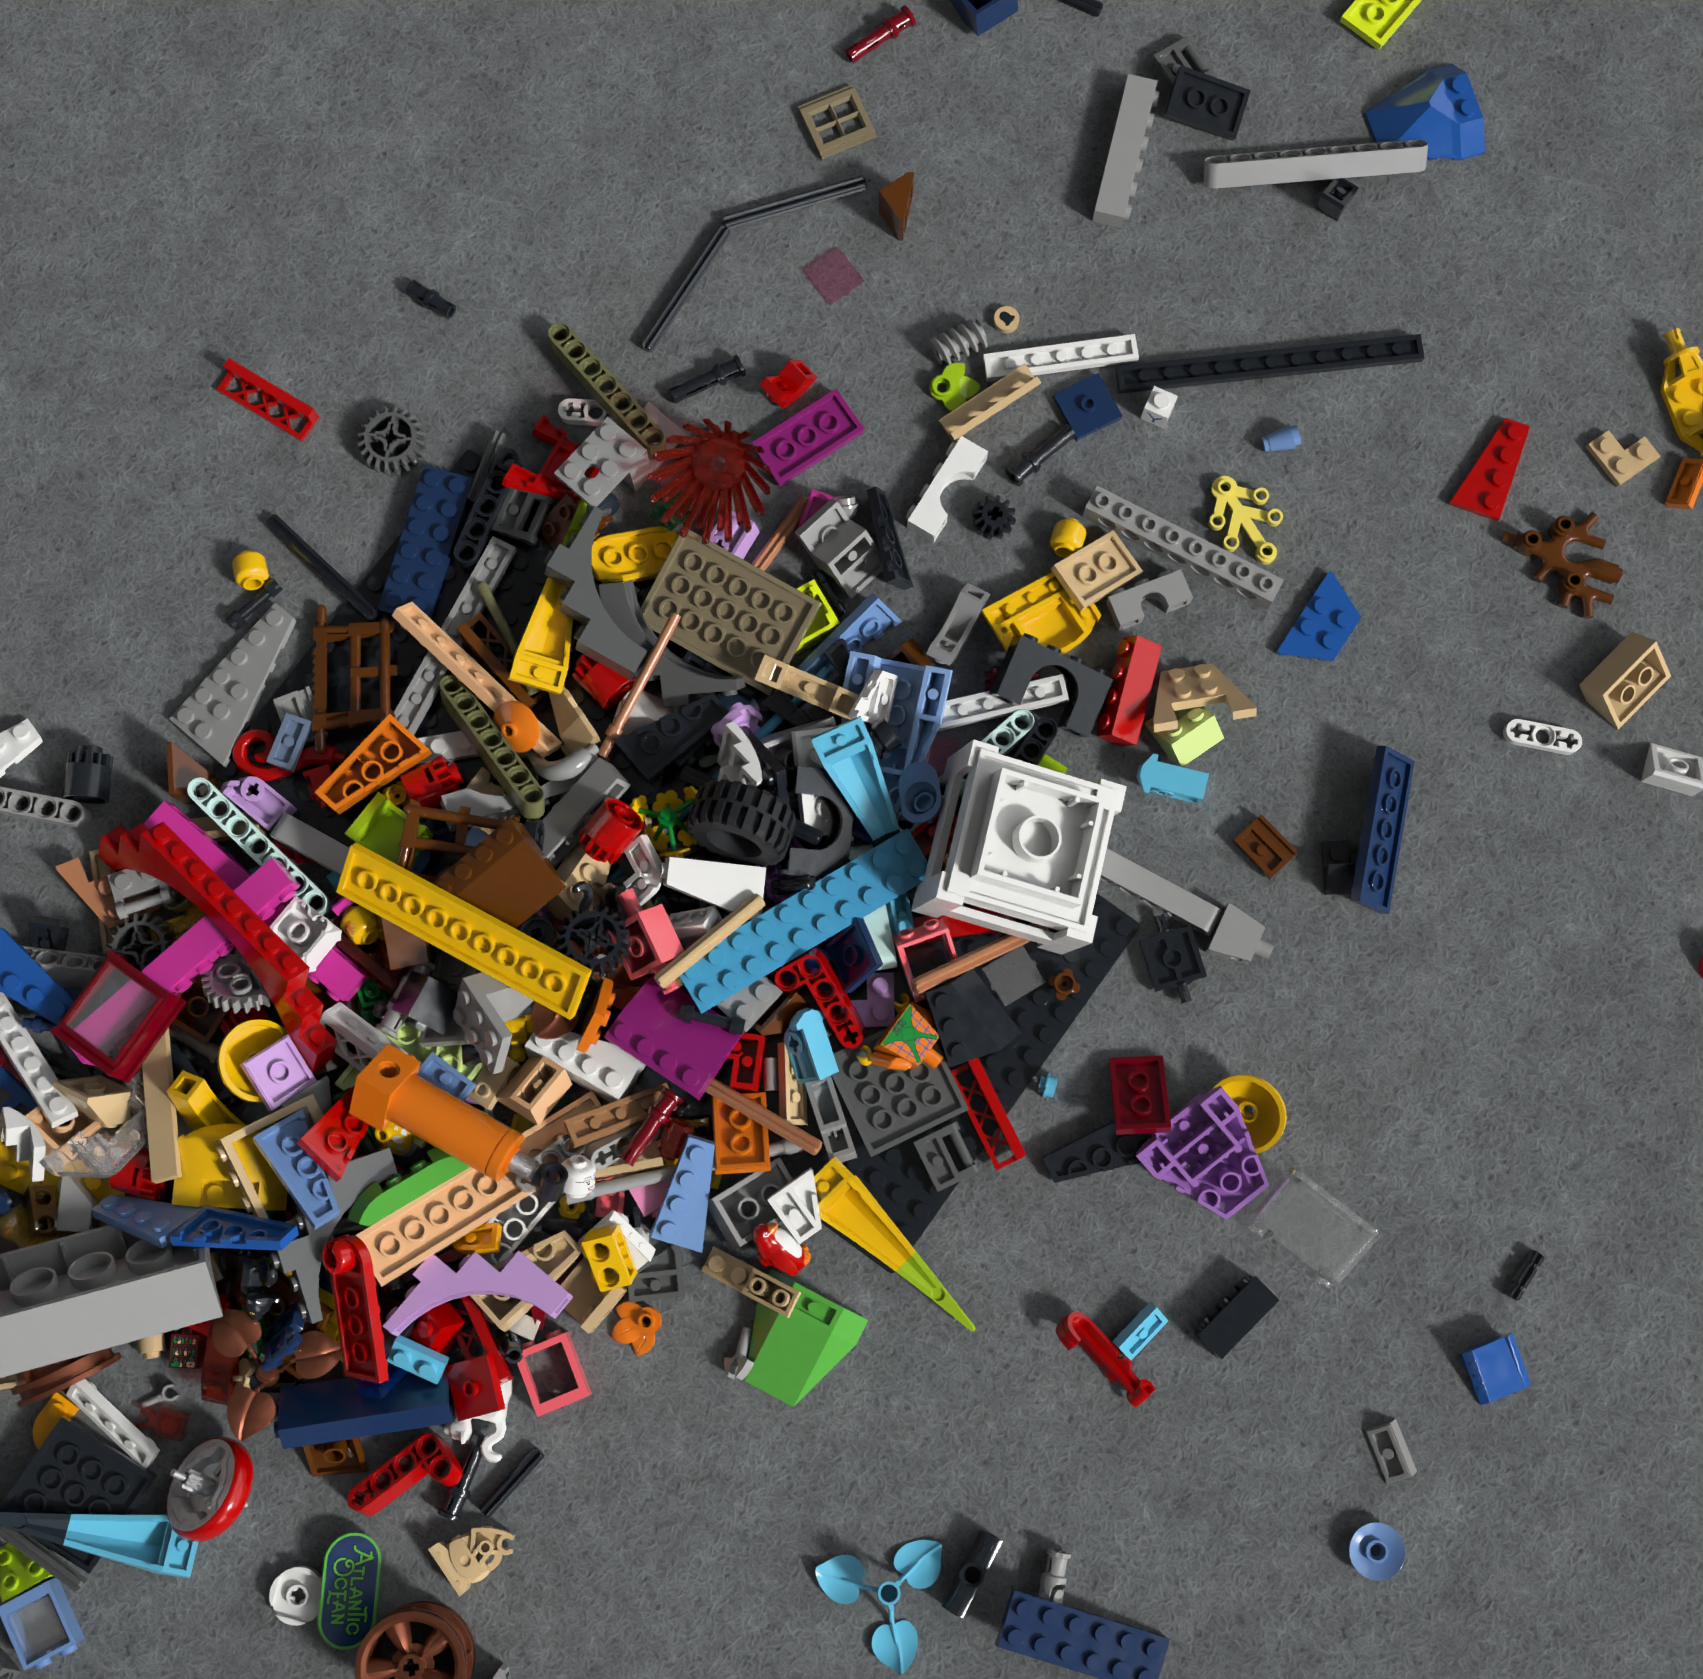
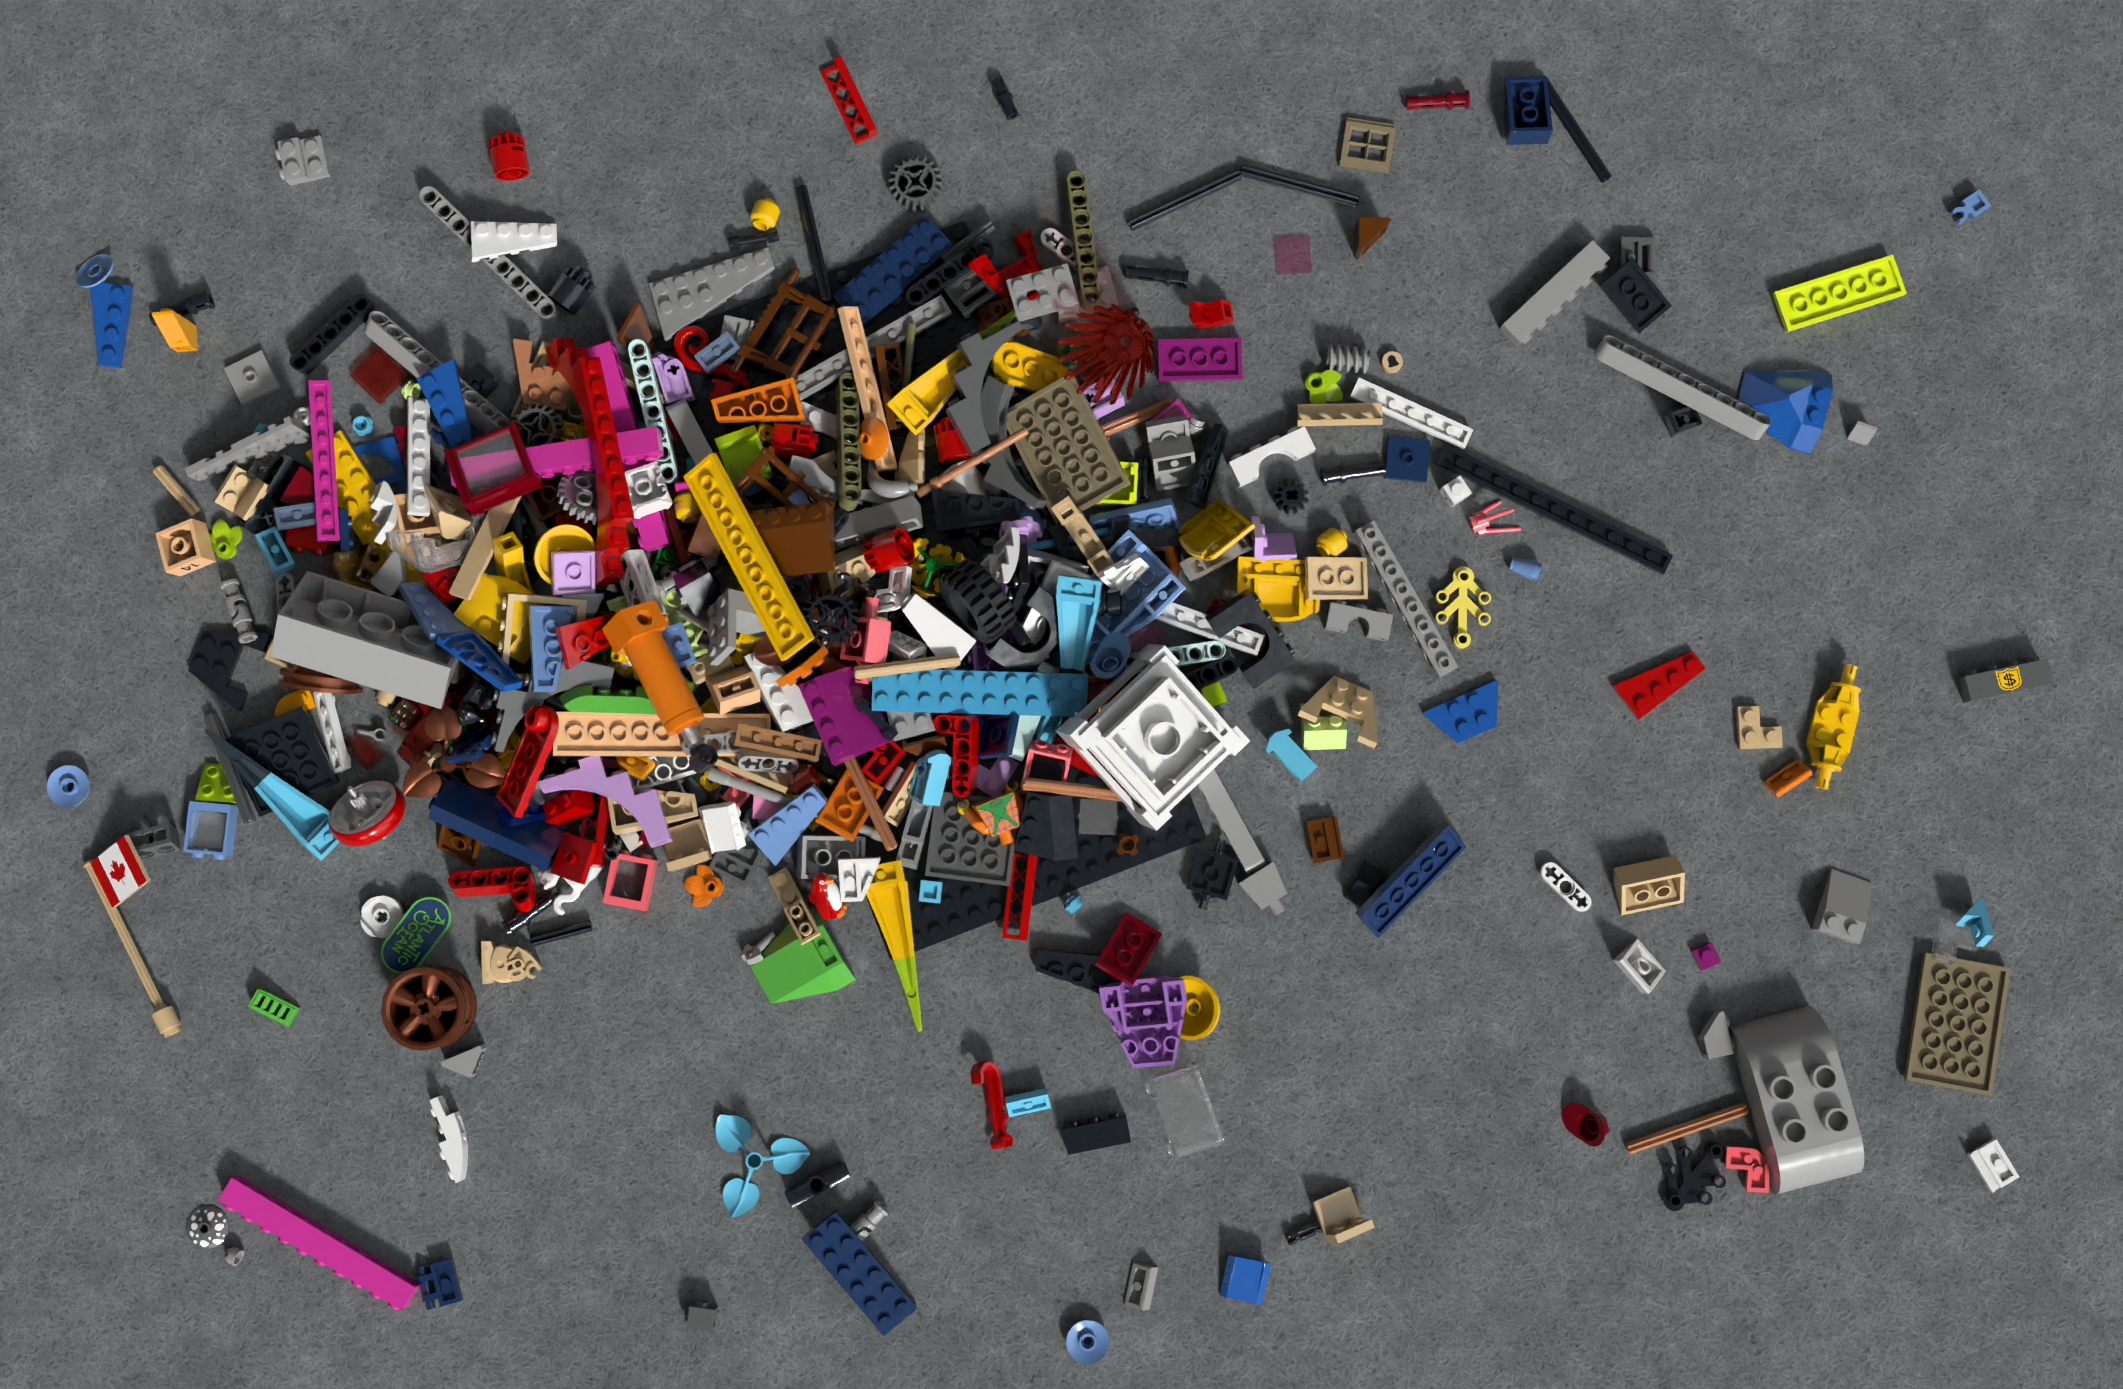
camera: 35 degrees right, 5 degrees up
light grey plate [108,869,174,920] -> none
medium azure plate [387,1335,449,1384] -> none
white head [561,1155,596,1198] -> none
yellow brick [581,1223,638,1292] -> none
dark red pin [618,1086,684,1167] -> none
black axle [770,874,816,896] -> none
dark grey plate [913,1121,981,1192] -> none
red brick [1097,635,1162,747] -> none
reddish brown plant [1501,512,1623,619] -> none
none -> medium azure plate [919,880,943,903]
none -> yellow slope [1179,498,1255,561]
none -> lavender bracket [1251,516,1297,561]
none -> tan bracket [1313,1187,1375,1244]
none -> coral plant [1469,500,1521,535]
none -> light grey slope [1847,421,1878,445]

